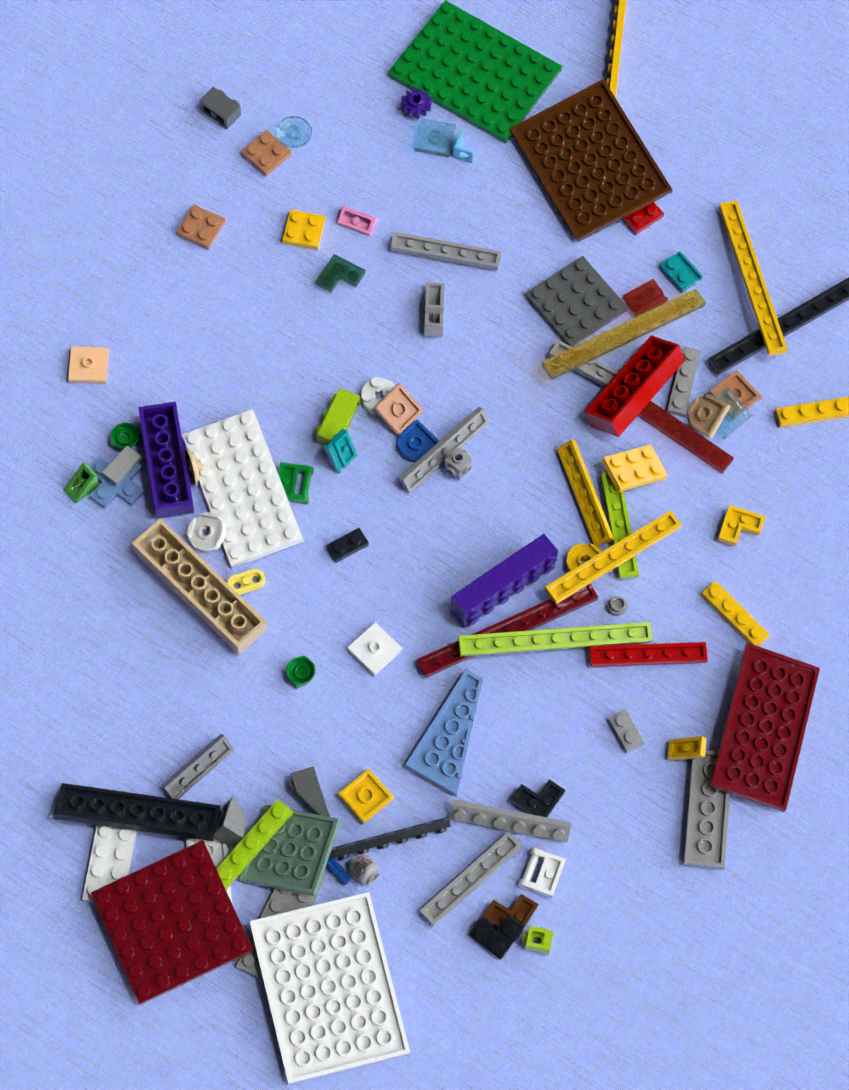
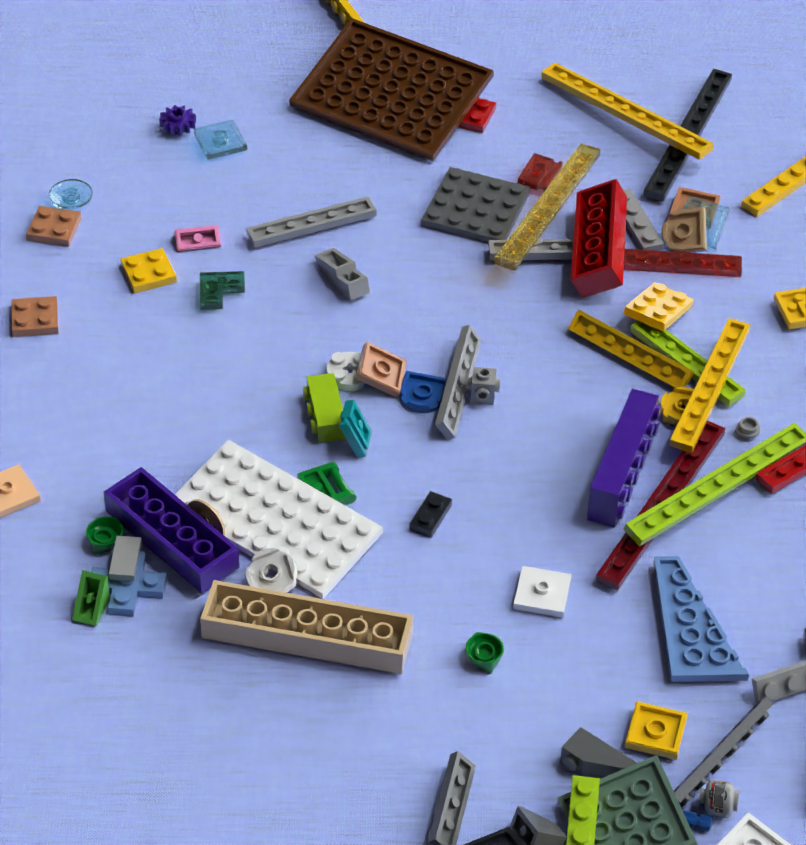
camera: 30 degrees left, 20 degrees down
light yellow plate [227,569,265,595] -> none
green plate [388,0,562,144] -> none
medium azure bracket [452,129,474,163] -> none
teal plate [659,251,703,293] -> none

